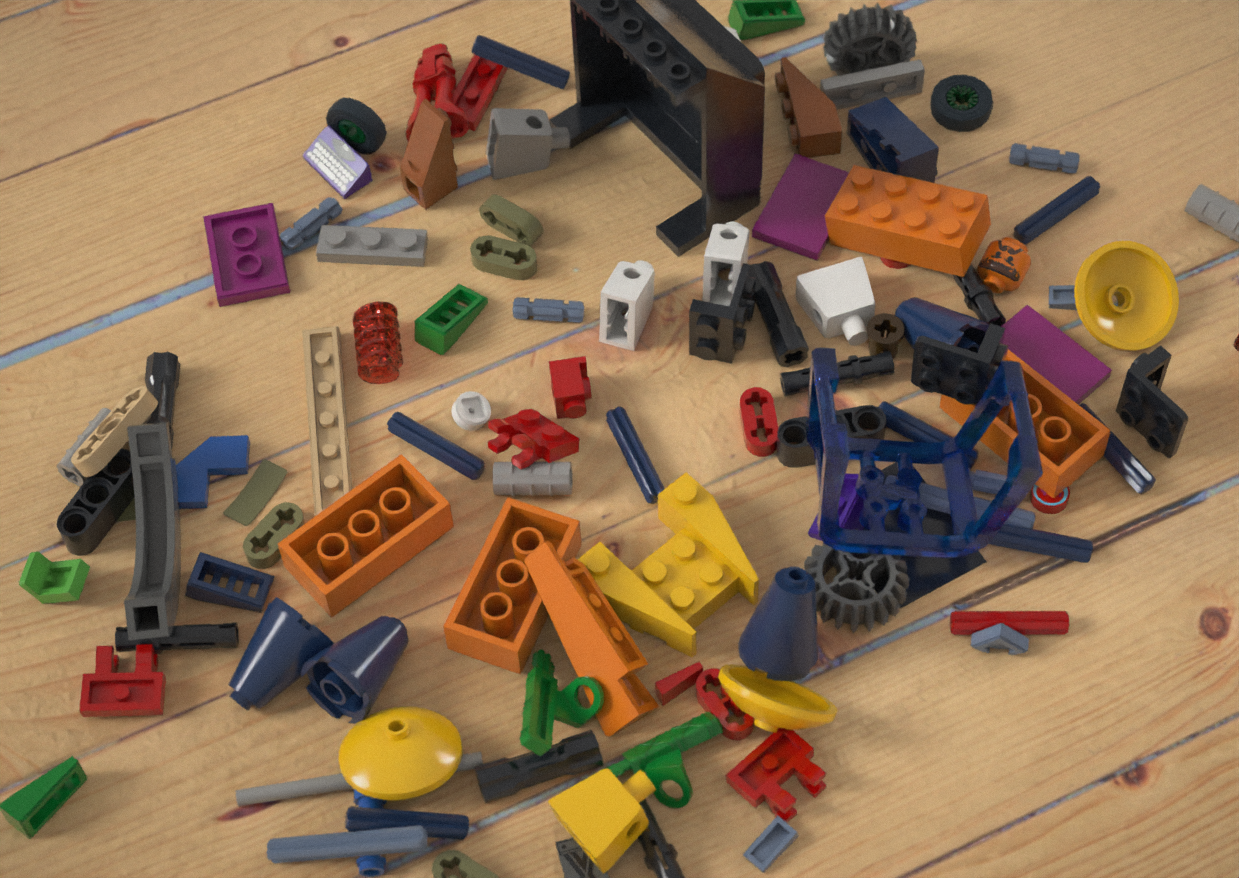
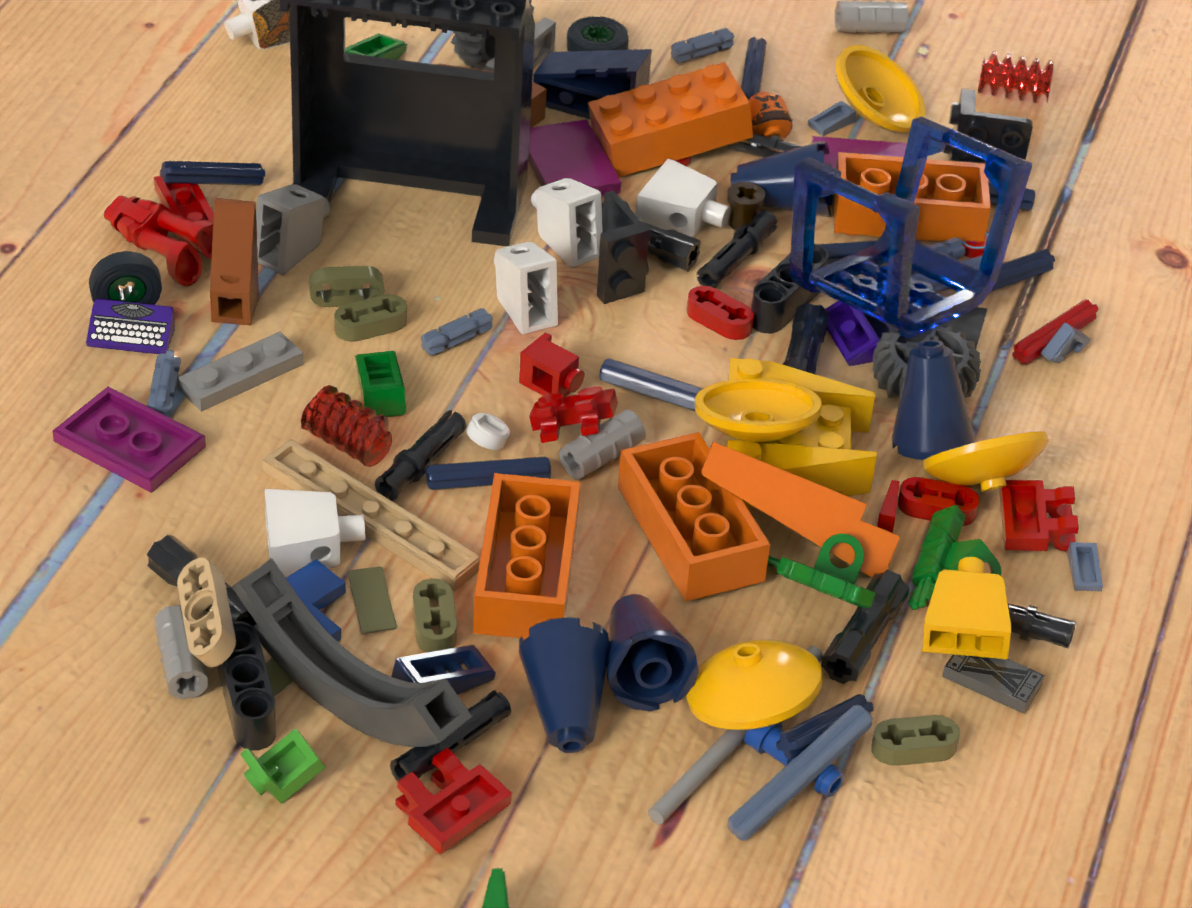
camera: 50 degrees left, 15 degrees down
black bracket [911,323,1009,408] -> none
none -> white torso [264,489,365,577]
none -> black pin [375,410,466,500]
none -> yellow dish [695,378,822,443]
none -> black axle [782,302,829,374]

